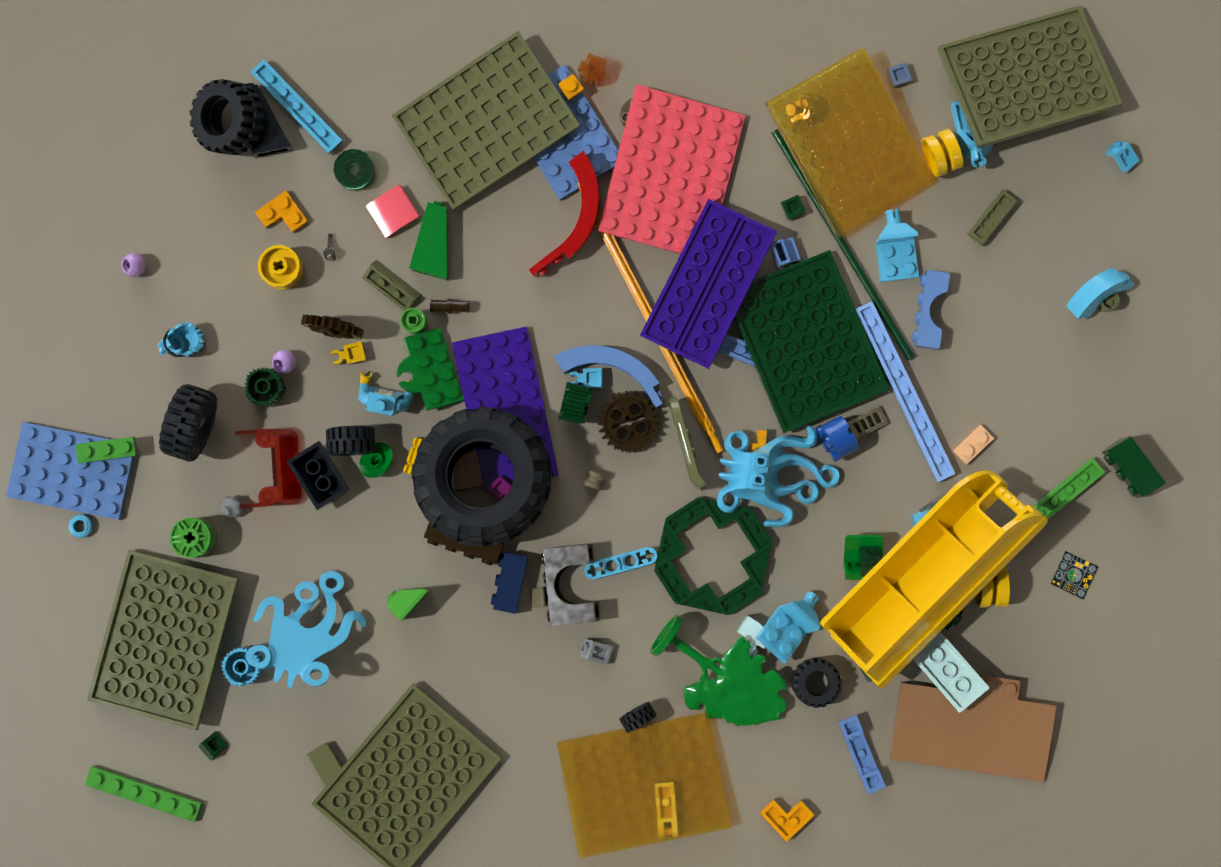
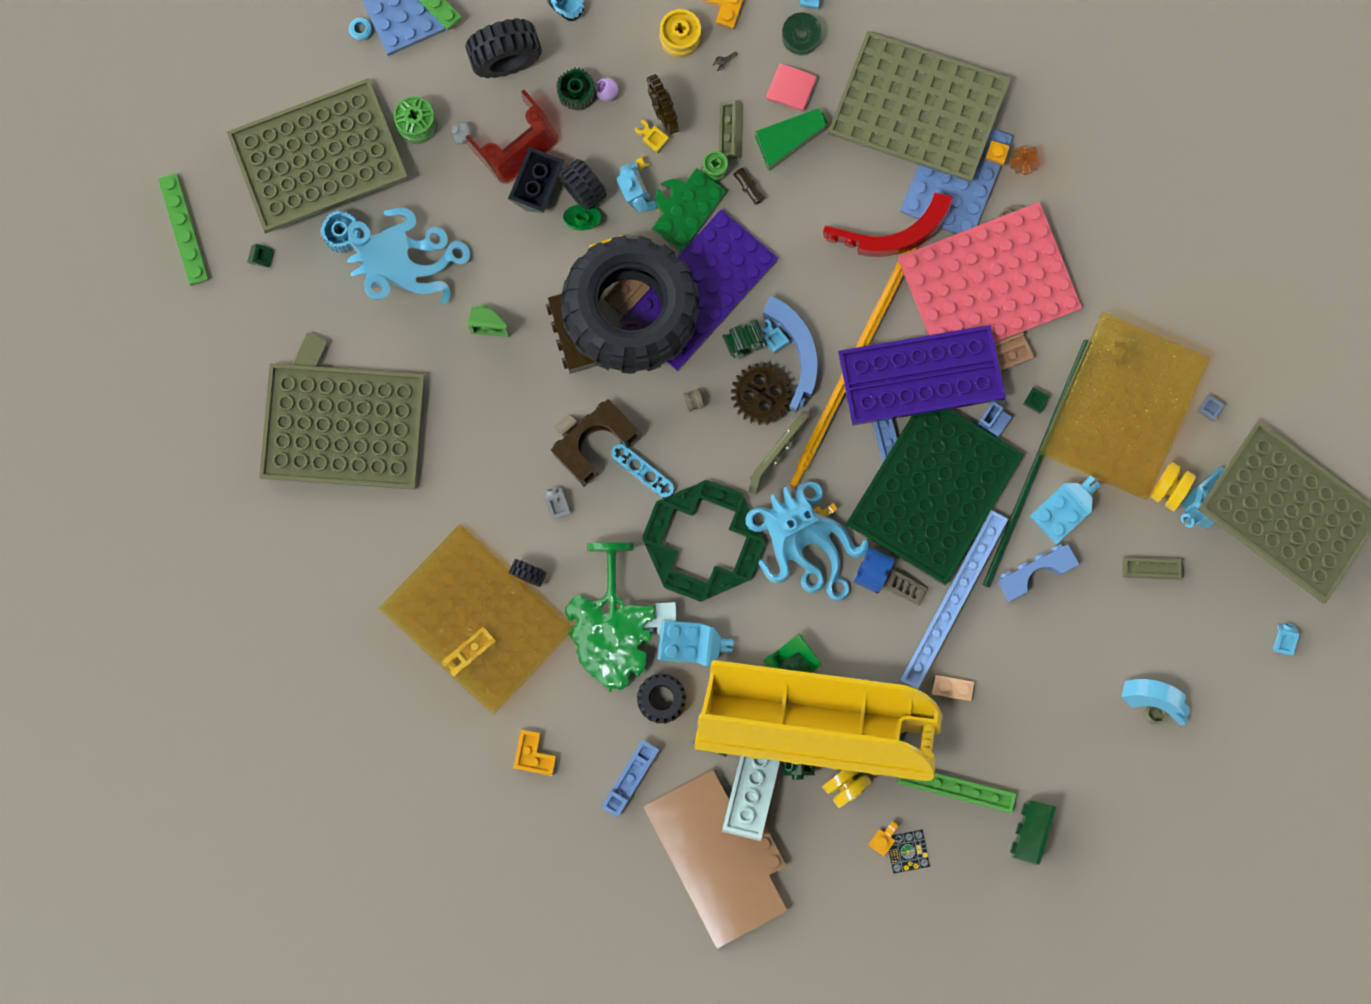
camera: 55 degrees right, 5 degrees down
dark blue brick [491,552,528,614] -> none
none -> light orange plate [868,821,898,857]
none -> medium nougat plate [995,332,1034,372]

